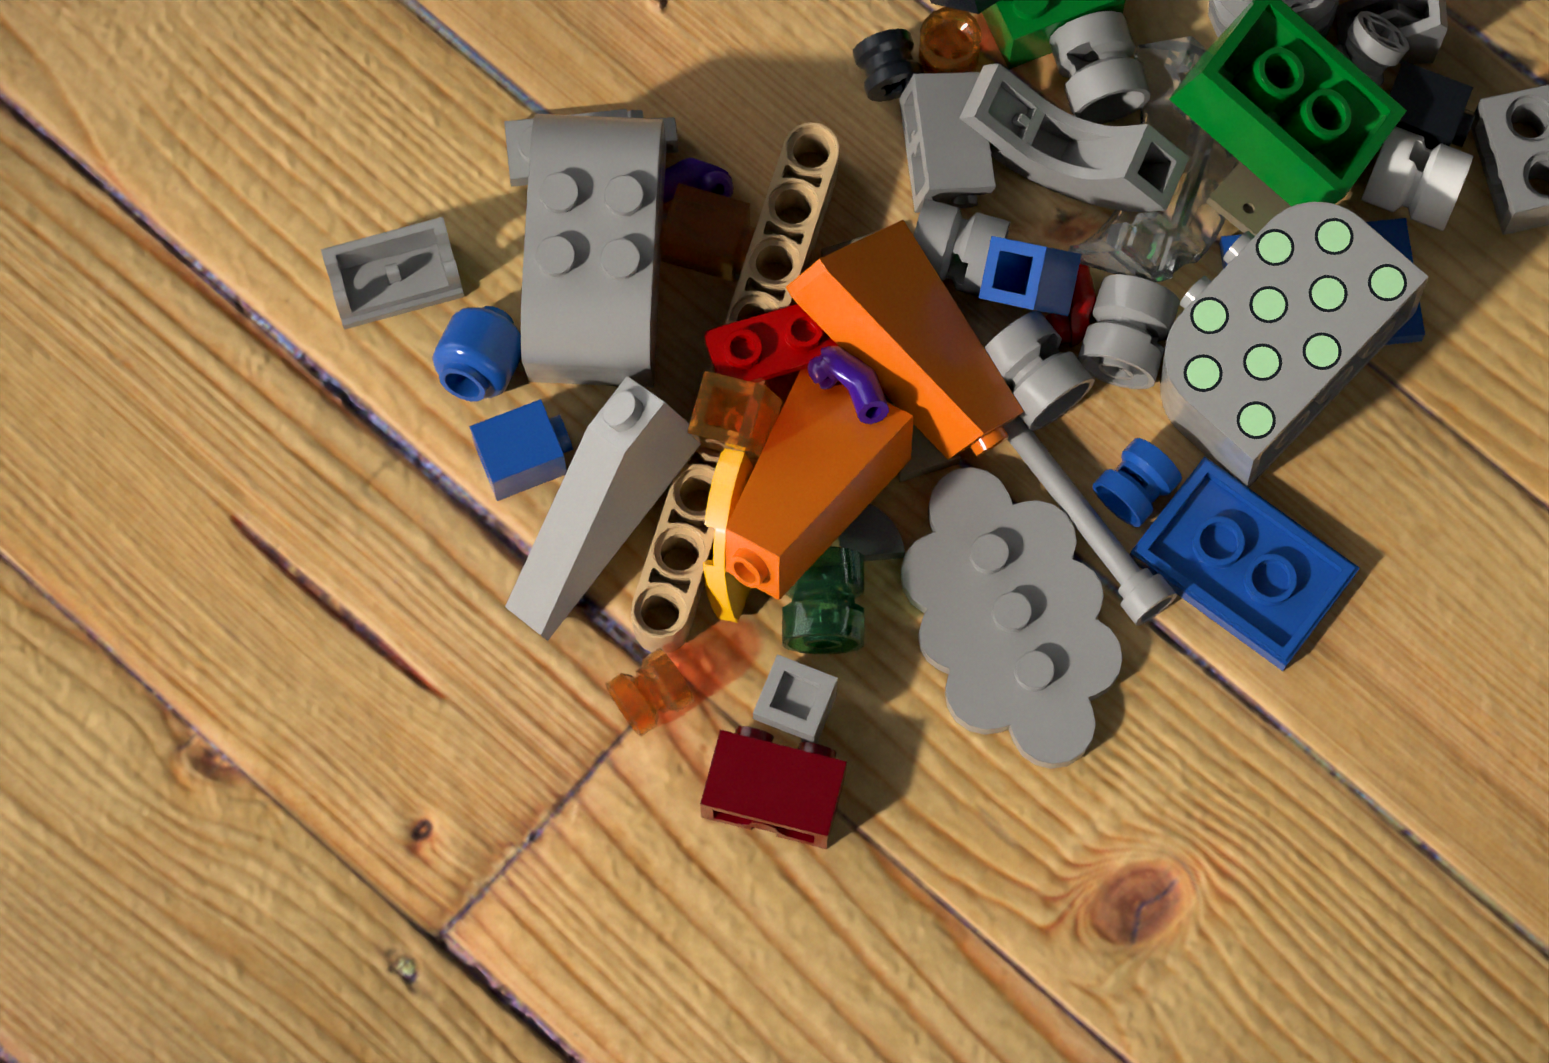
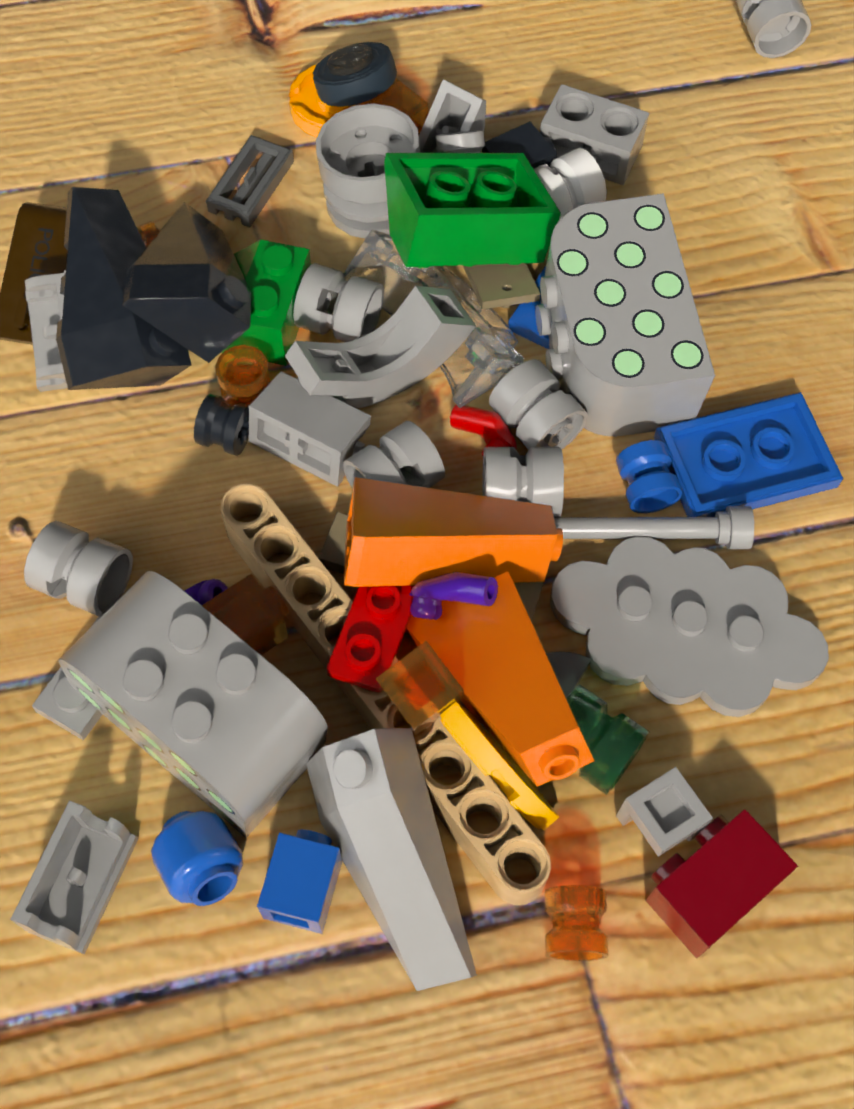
camera: 55 degrees left, 10 degrees down
blue brick [979,236,1082,316] -> none
none -> light grey wheel [24,520,133,616]

